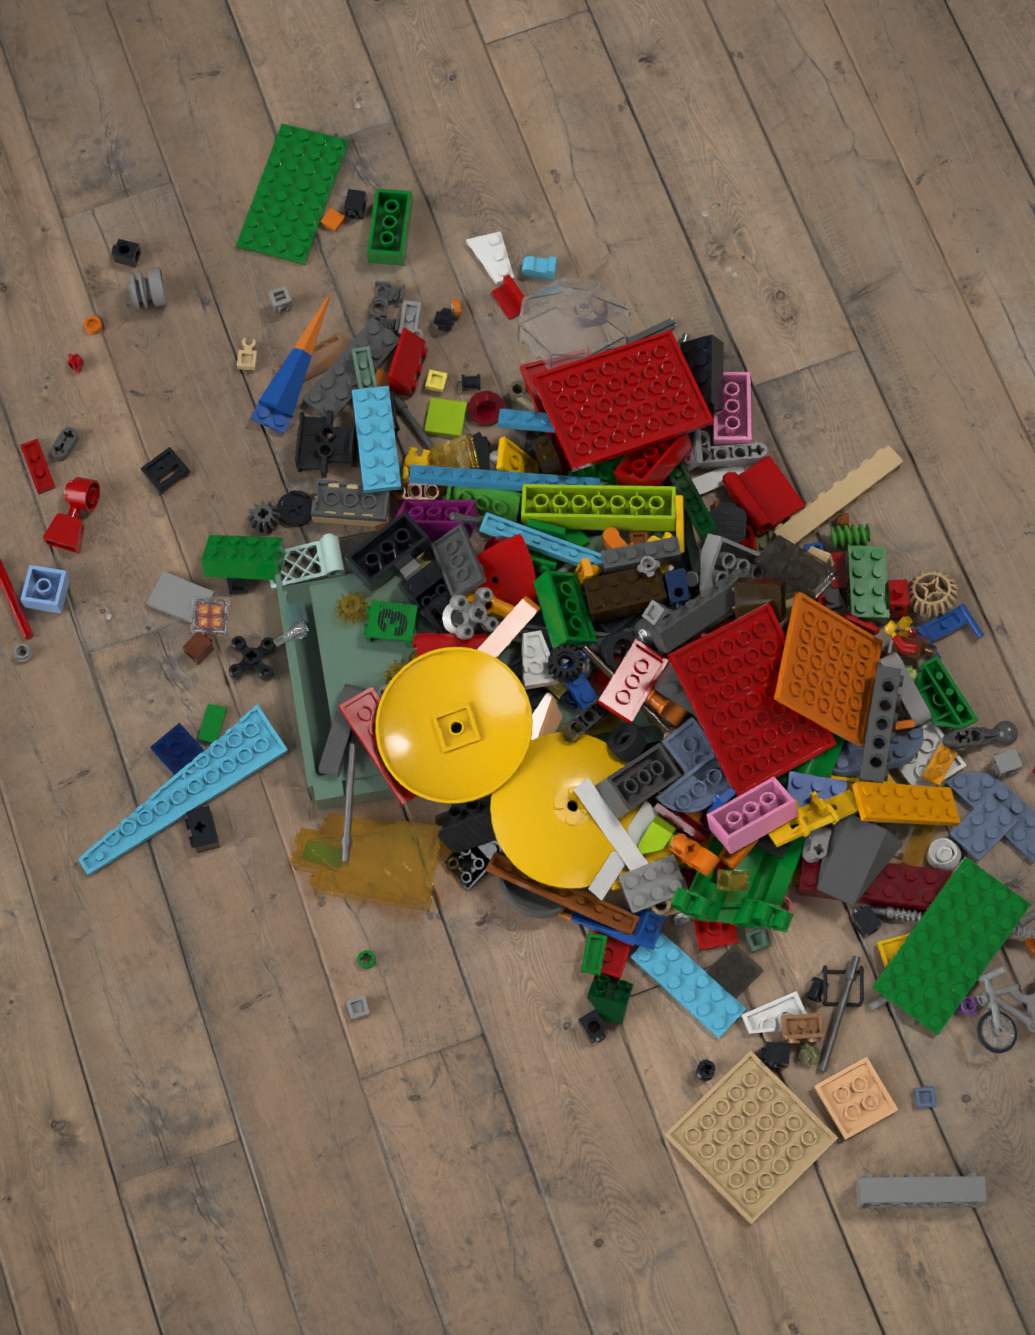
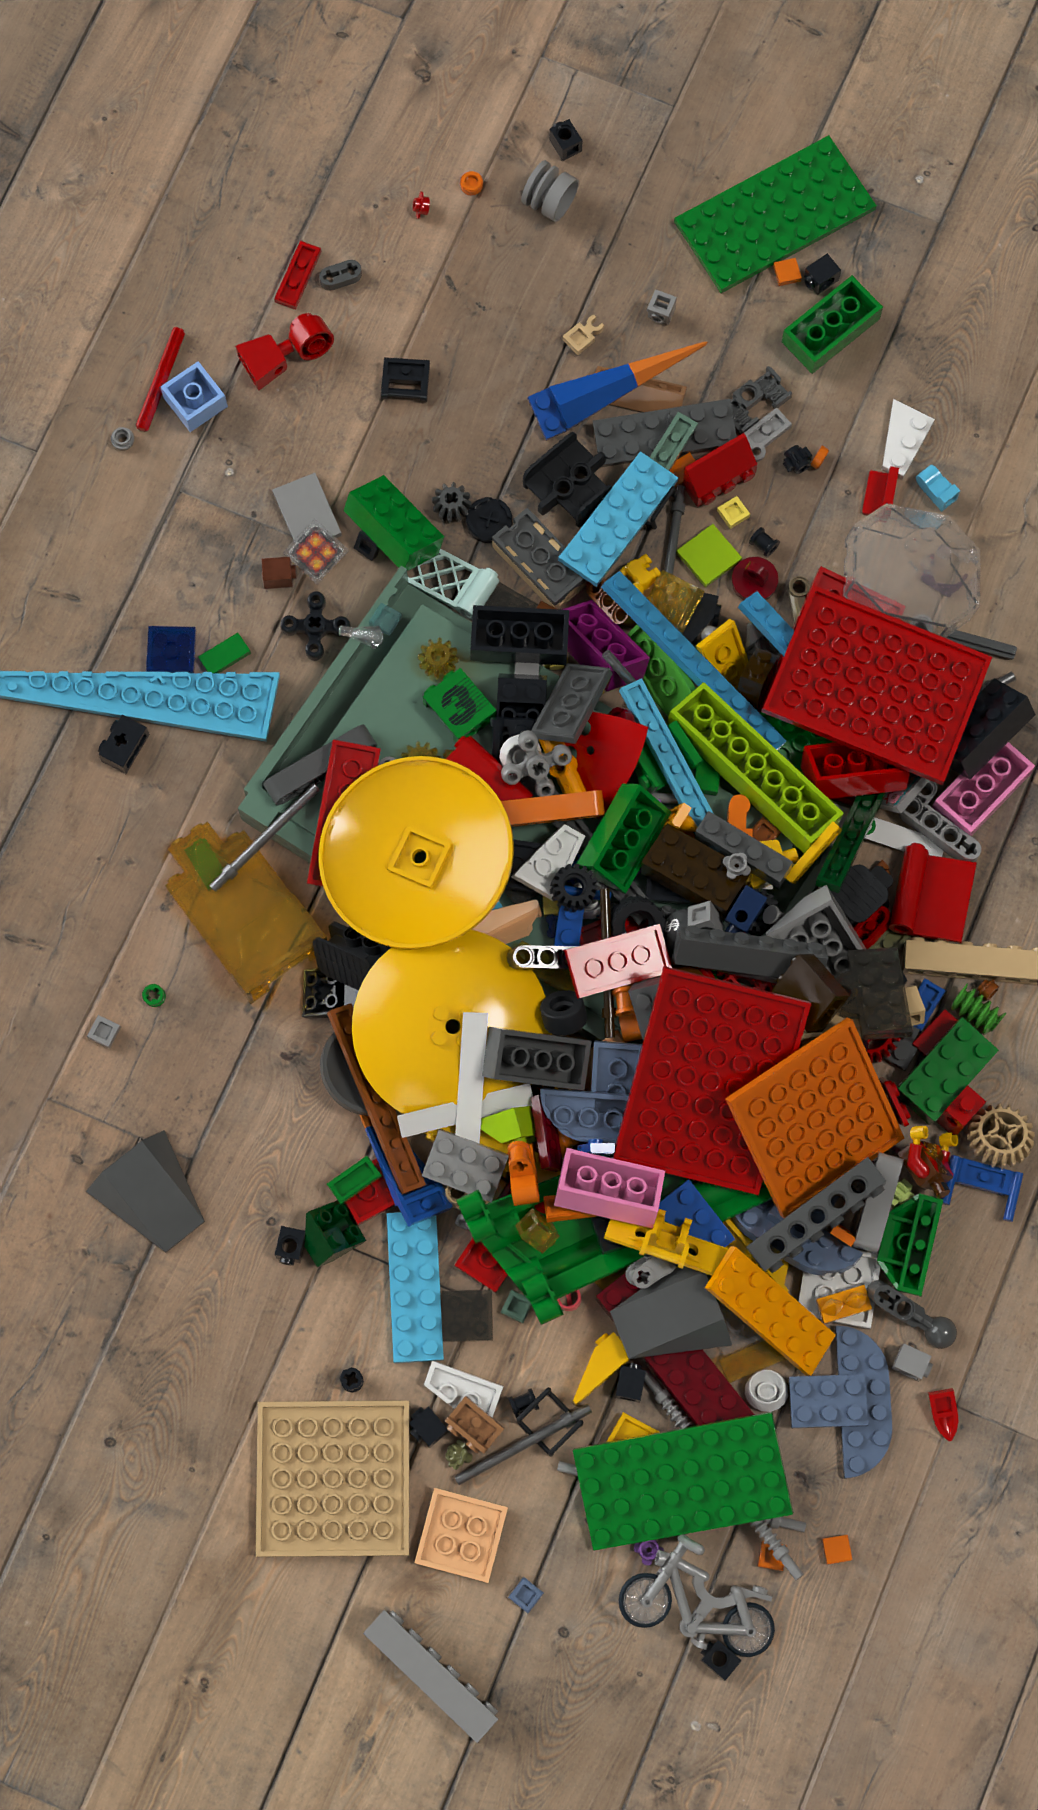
camera: 40 degrees right, 5 degrees up
none -> dark grey wedge [86,1130,205,1253]
none -> yellow slope [572,1332,630,1406]

